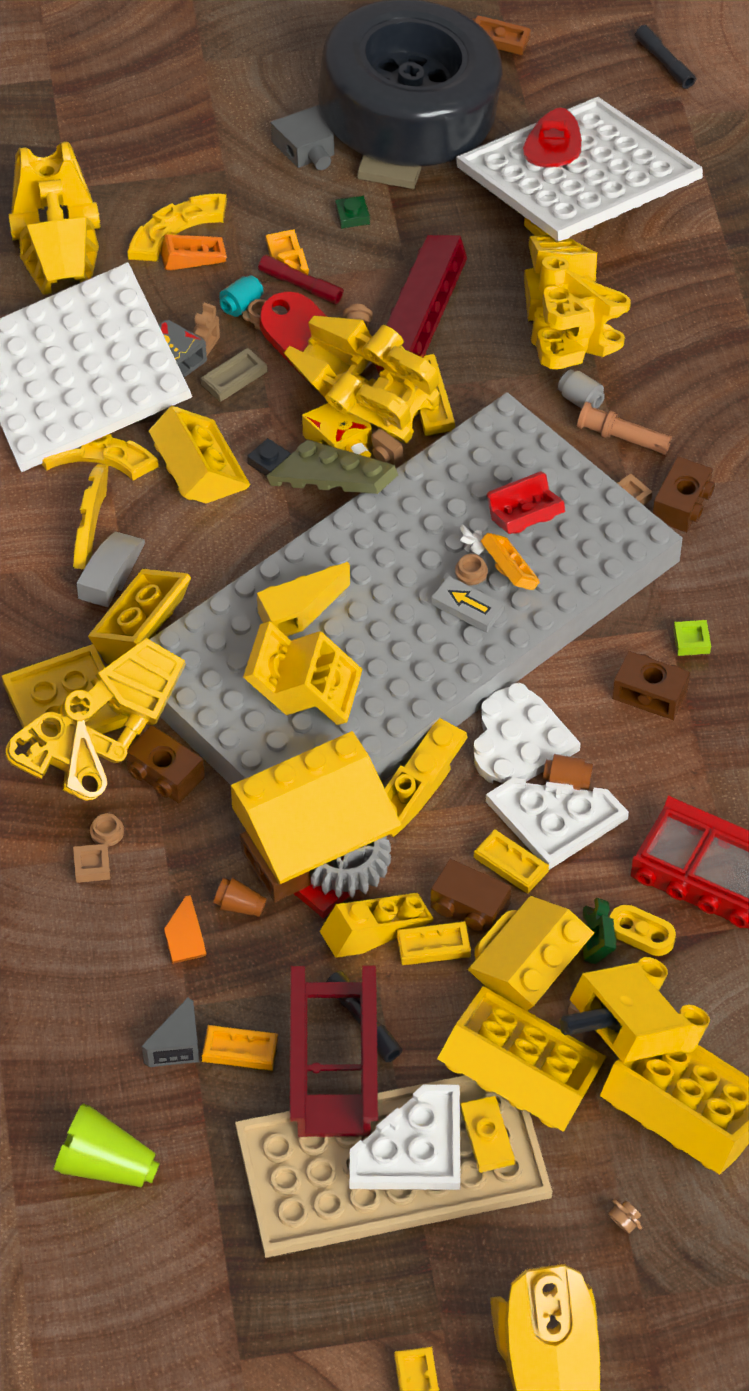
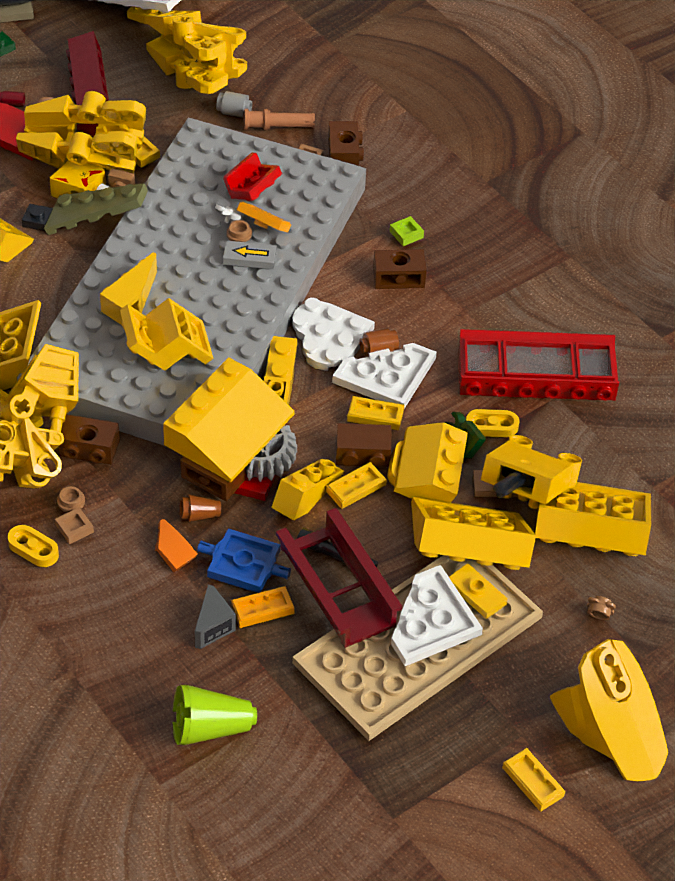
camera: 30 degrees left, 5 degrees down
none -> yellow plate [8,525,59,567]
none -> blue plate [197,528,291,593]

